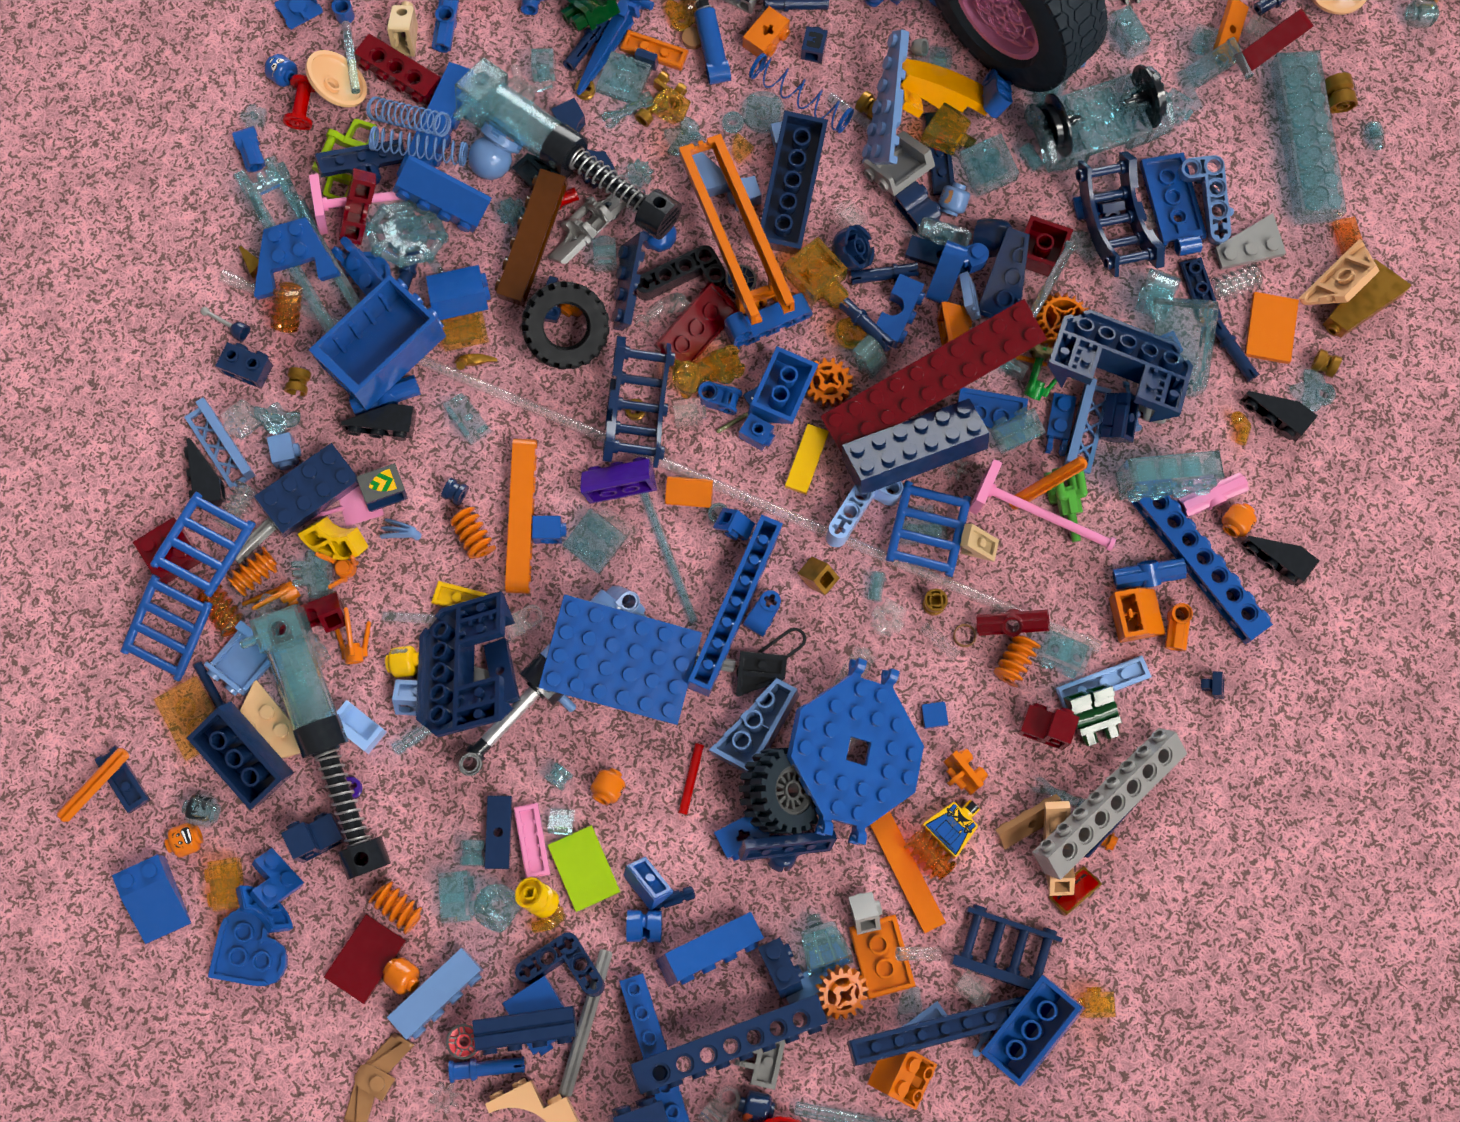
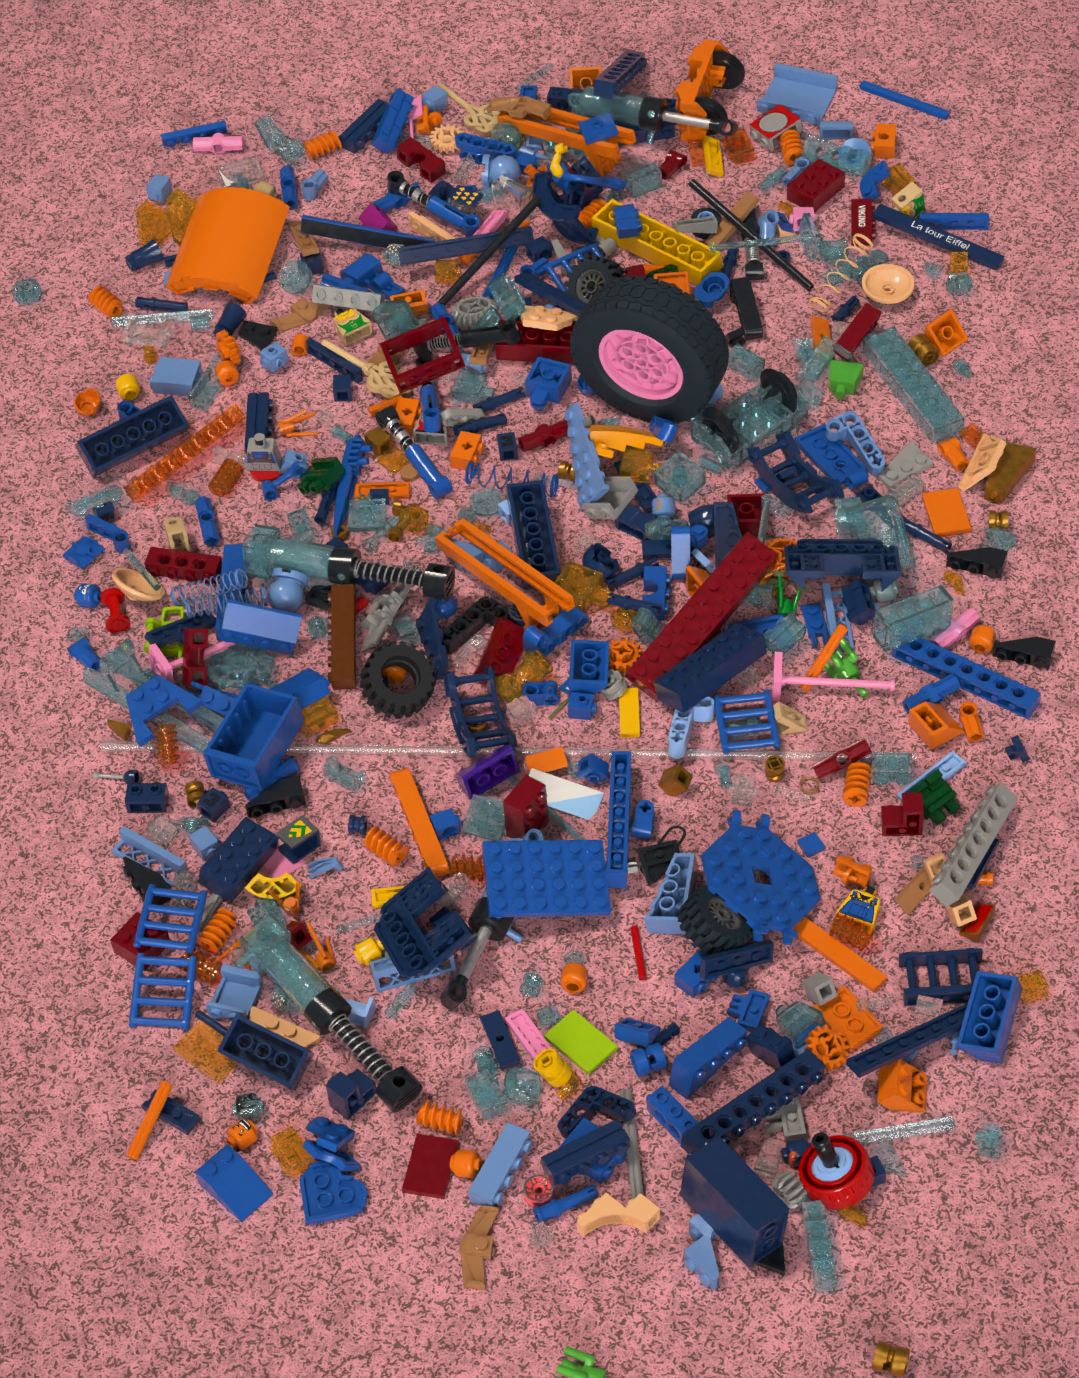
camera: 15 degrees left, 25 degrees down
none -> dark blue brick [197,788,230,822]
none -> clear orange piece [450,853,485,882]
none -> dark red brick [503,775,549,839]
none -> dark red piece [518,420,568,452]
none -> sticker [529,768,604,820]
none -> clear light blue tile [564,950,584,965]
none -> light grey wheel [601,669,628,700]
none -> blue hinge [726,989,770,1031]
none -> bright green torso [829,359,864,400]
none -> orange slope [925,309,968,357]
none -> orange piece [937,437,969,471]

